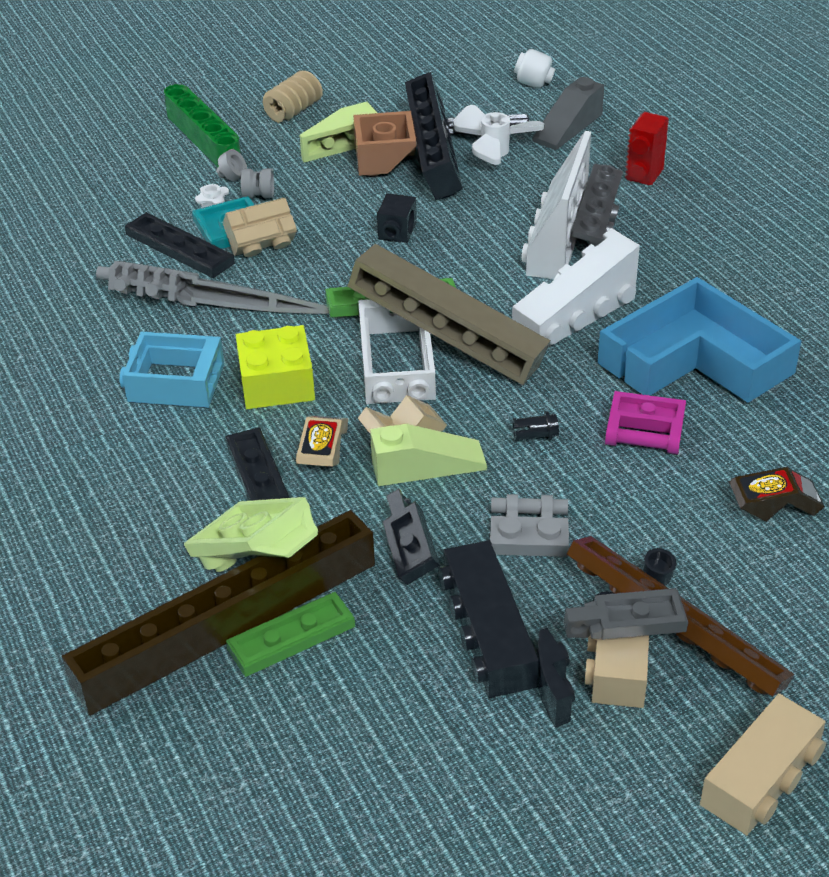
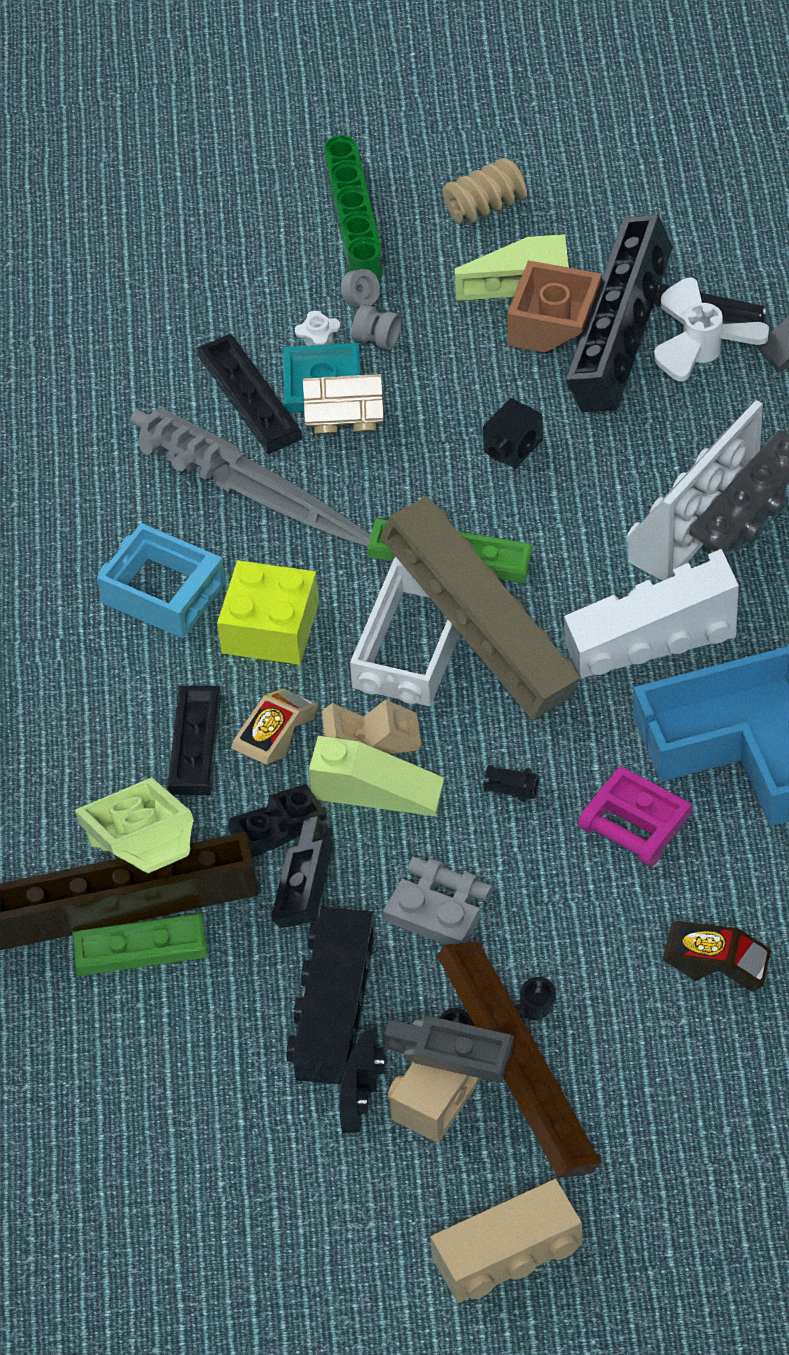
camera: 25 degrees right, 10 degrees up
none -> black slope [228,784,326,857]

